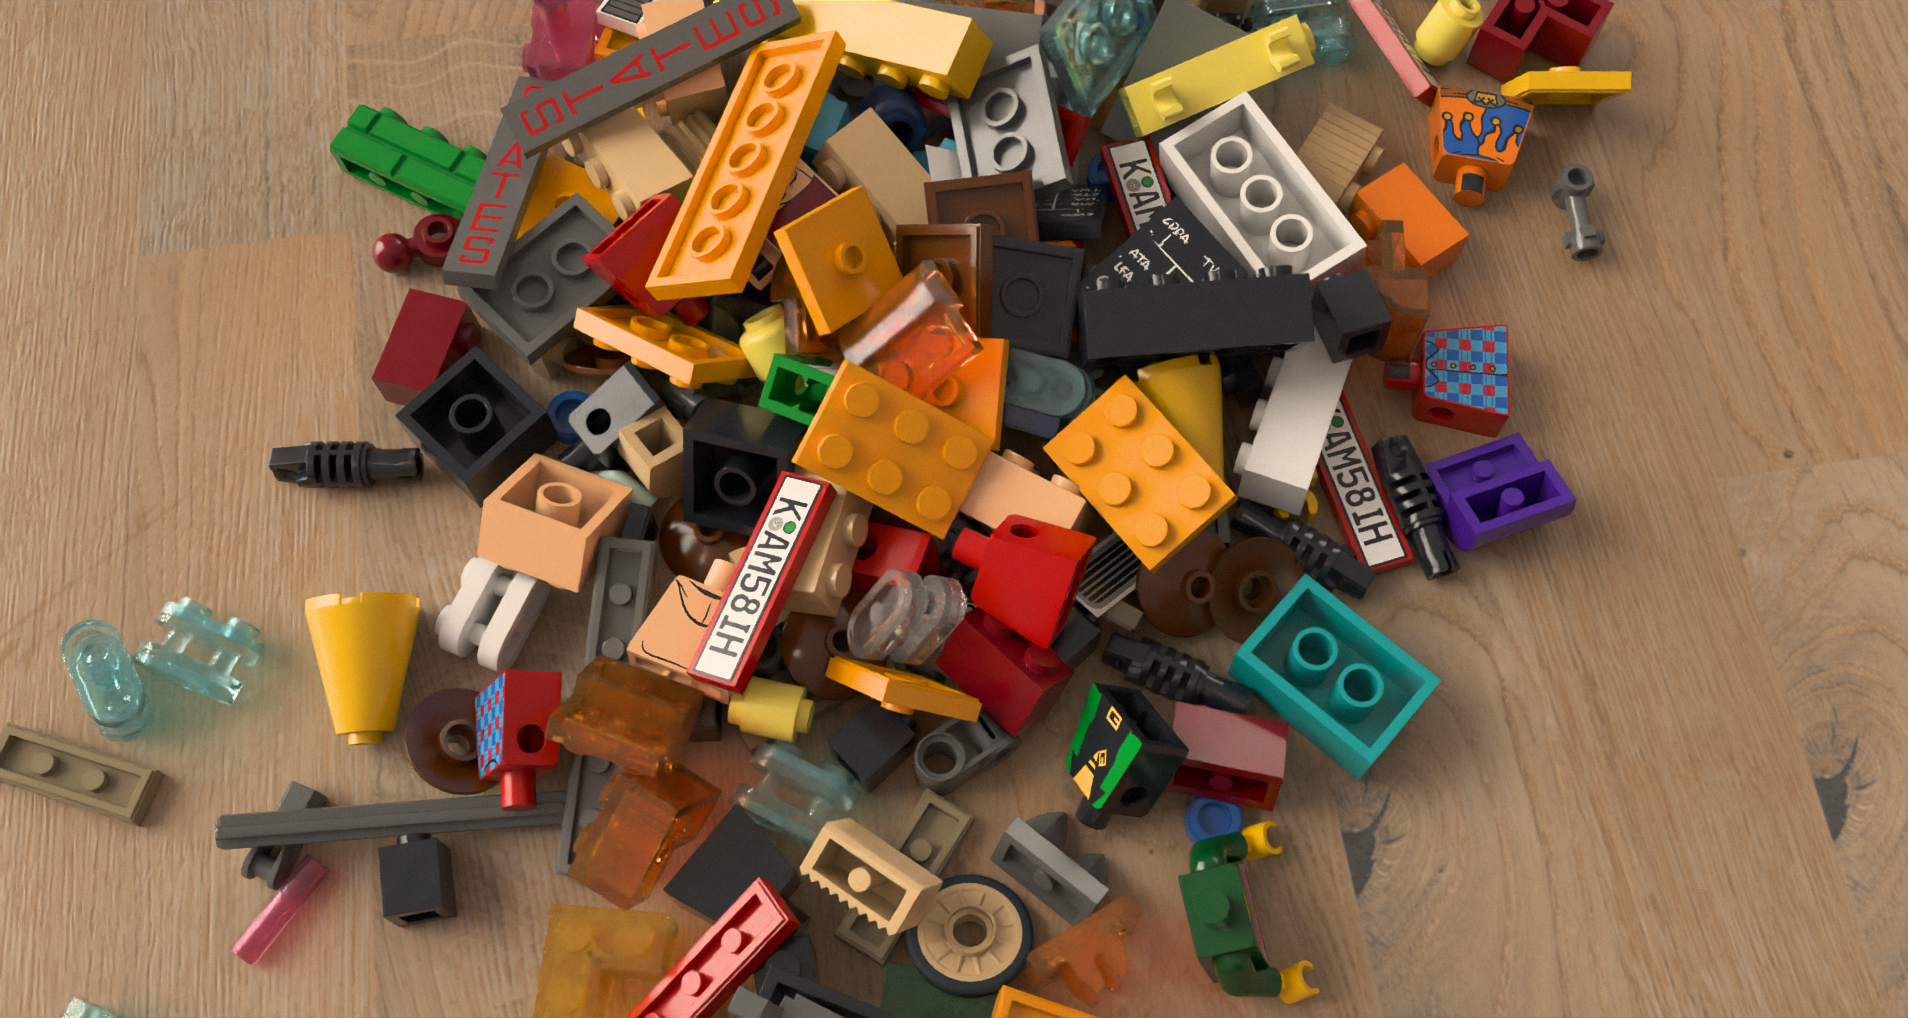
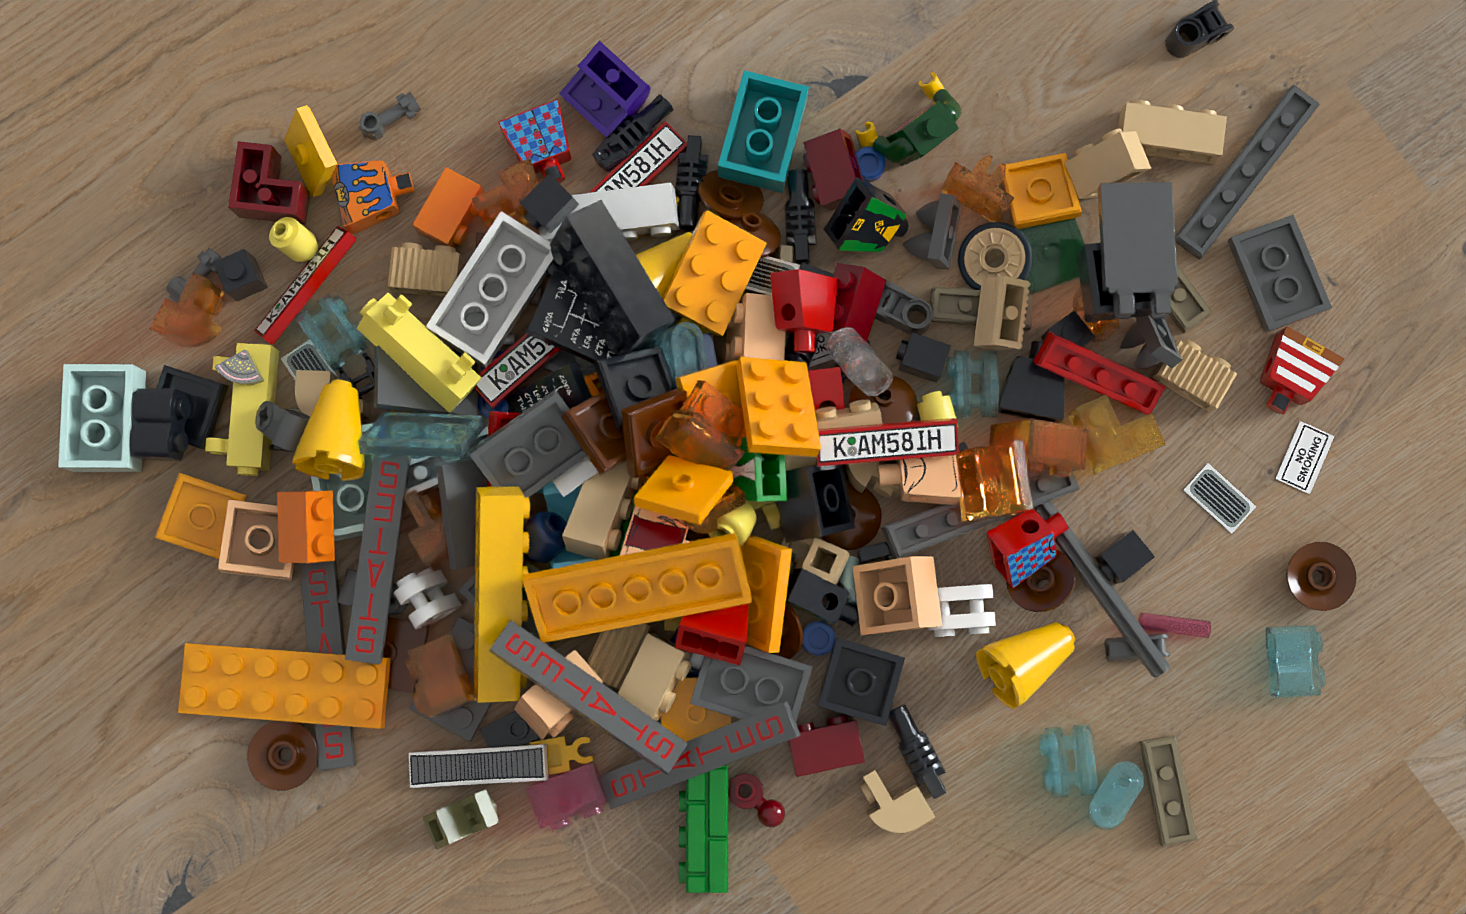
camera: 120 degrees left, 15 degrees up
light orange plate [825,656,982,723] -> none
none -> tan brick [859,768,935,833]

